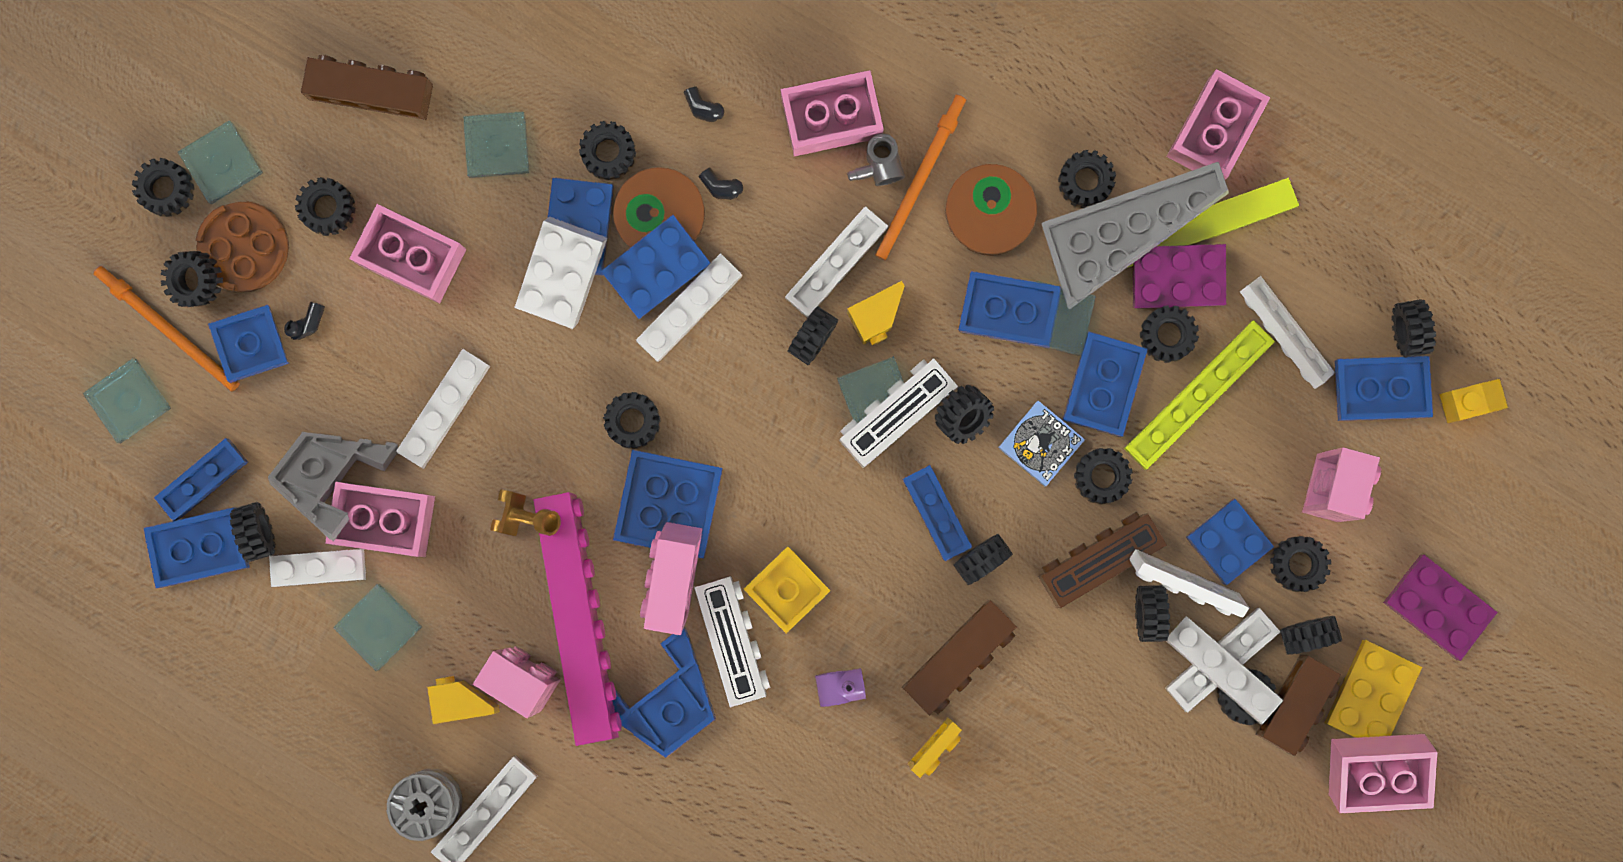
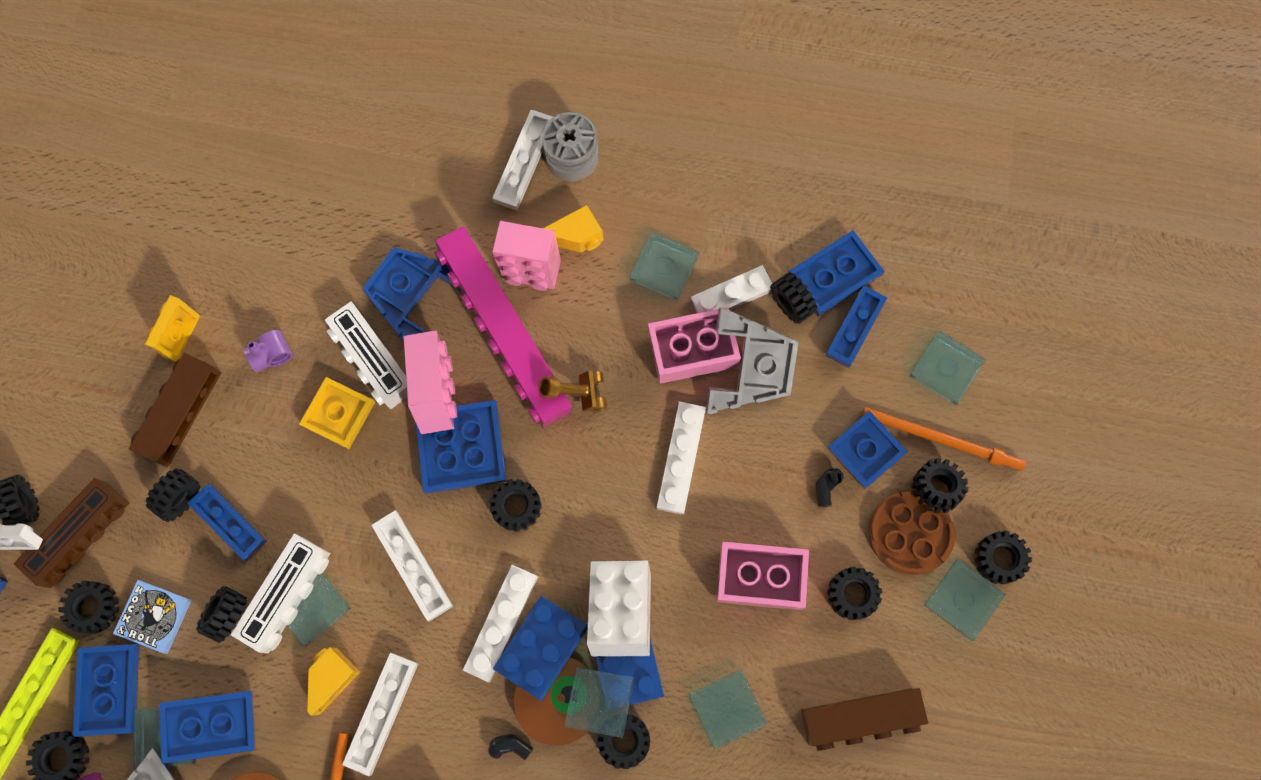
camera: 165 degrees right, 10 degrees down
black tyre [787,306,838,365] -> none
none -> white plate [371,510,453,622]
none -> clear light blue tile [564,667,634,738]

